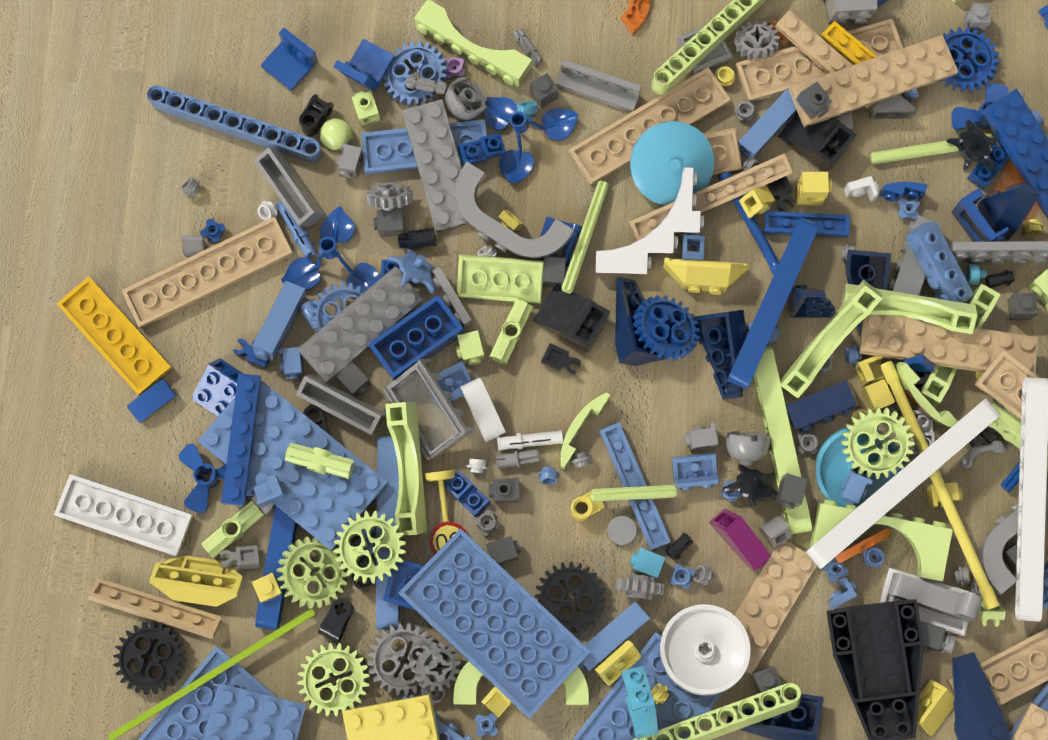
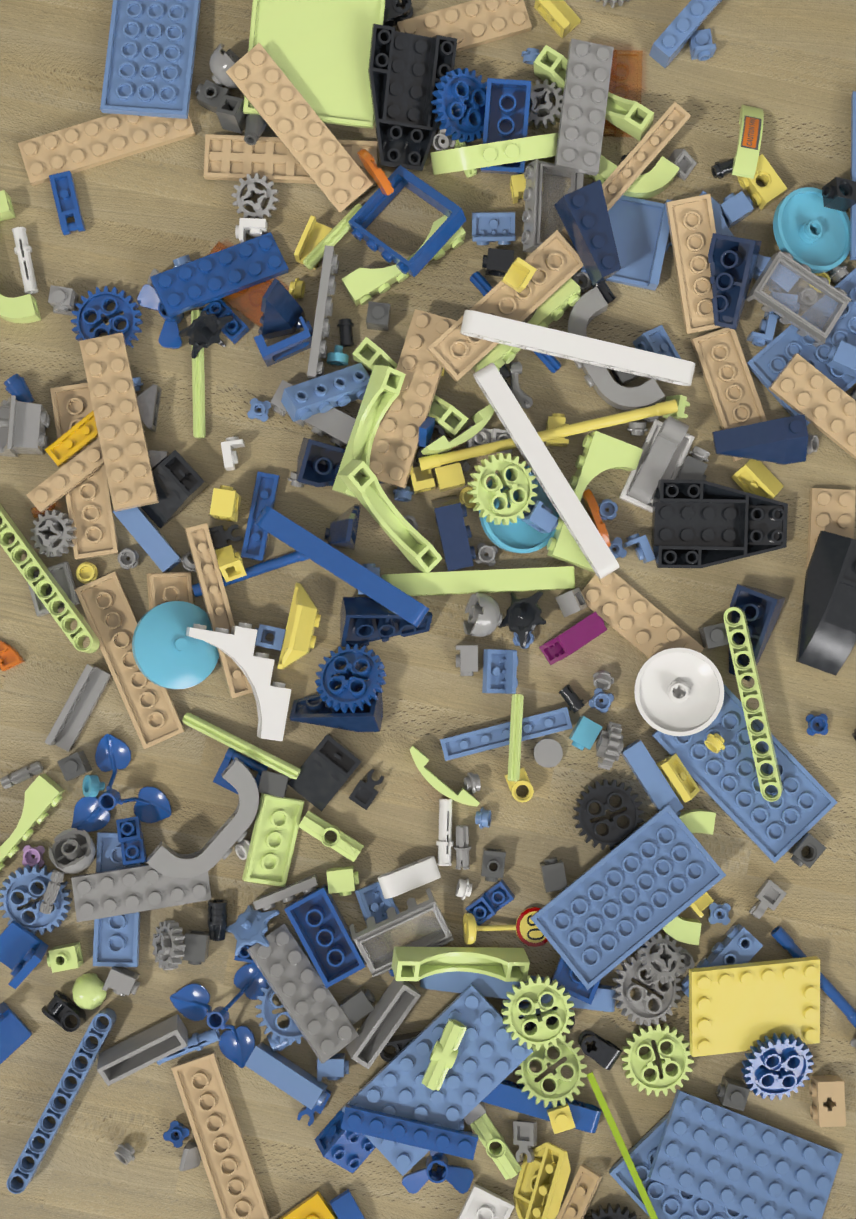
camera: 90 degrees left, 10 degrees up
medium blue panel [253,474,286,508] -> none
white plate [258,201,277,221] -> none
light grey plate [474,510,500,536] -> none
light yellow plate [498,210,524,231] -> none
medium azure panel [621,666,659,739] -> none
dark grey brick [776,473,808,509] -> none
dark grey brick [796,81,832,120] -> none
blue slope [878,182,927,202] -> none

